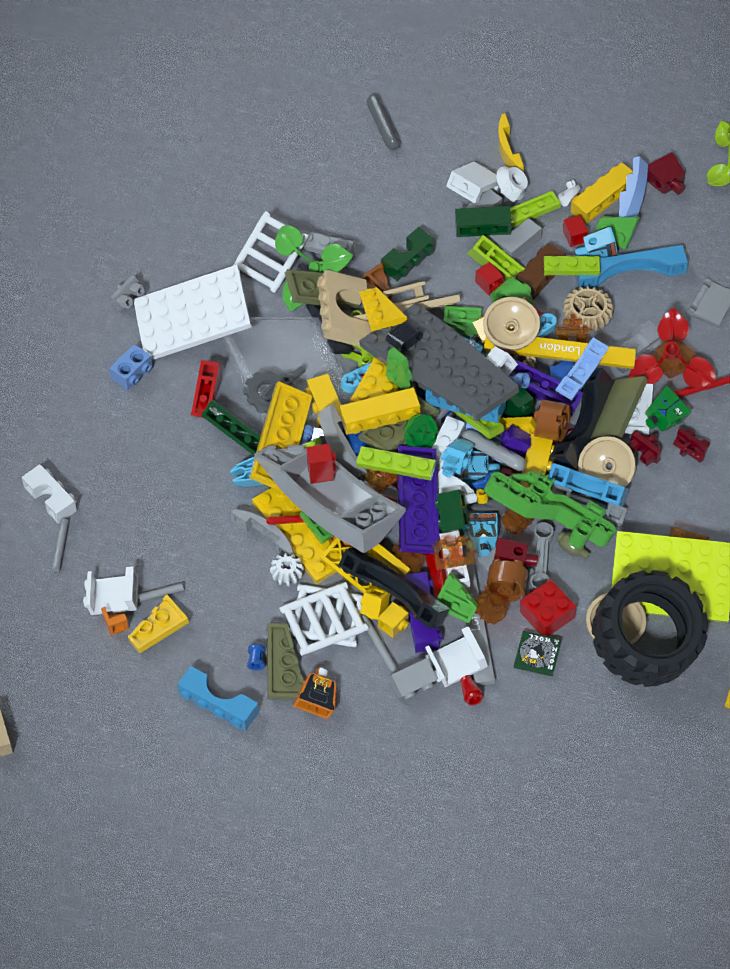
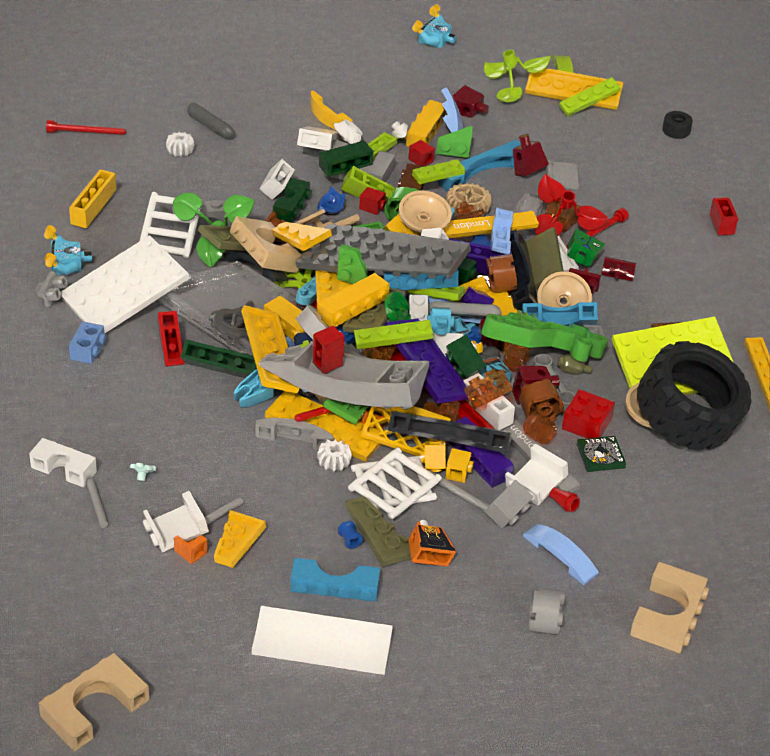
camera: 30 degrees left, 15 degrees down
black piece [386,322,423,352] -> none
bright green wing [437,572,478,624] -> none
medium azure torso [575,227,618,258] -> none
none -> medium azure torso [44,225,92,275]
none -> red piece [46,120,126,135]
none -> yellow brick [69,169,117,228]
none -> light aqua plant [130,463,156,481]
none -> white gear [166,132,194,157]
none -> white arch [252,606,392,675]
none -> white brick [259,159,294,199]
none -> blue hat [317,187,345,214]
none -> medium azure torso [412,4,457,48]
none -> dark red torso [513,134,549,176]
none -> light blue slope [523,524,599,585]
none -> light grey brick [528,587,565,635]
none -> tan arch [630,562,710,653]

